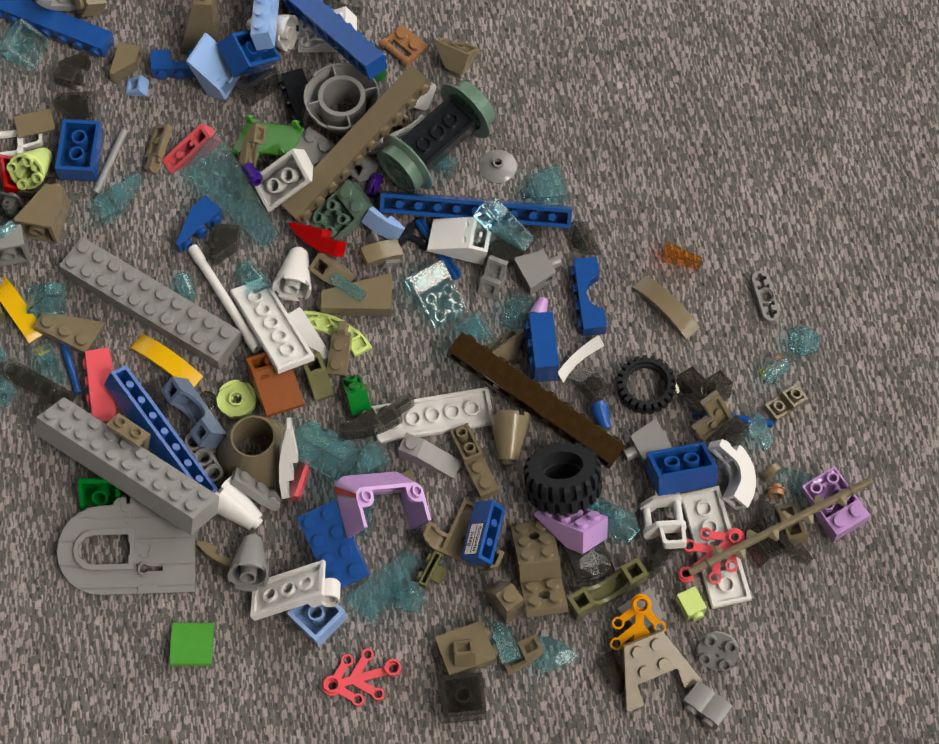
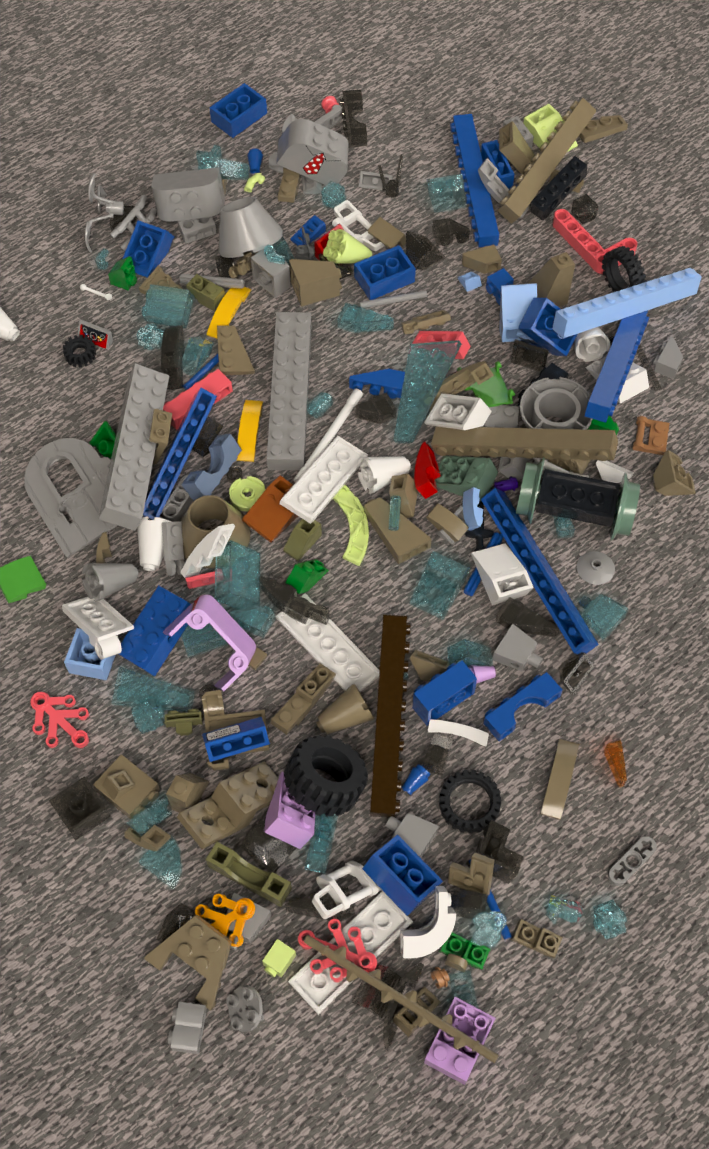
camera: 60 degrees right, 5 degrees down
clear light blue slope [26,282,68,314] -> none
clear light blue slope [236,258,273,294] -> none
dark purple pin [242,162,263,186] -> none
white sticker [289,307,329,359] -> none
dark tan hinge [326,321,352,377] -> none
light grey slope [398,432,462,479] -> none
clear light blue slope [452,312,495,341] -> none
clear light blue slope [473,197,534,251] -> none
light grey slope [477,255,508,300] -> none
none -> green slope [439,932,490,970]

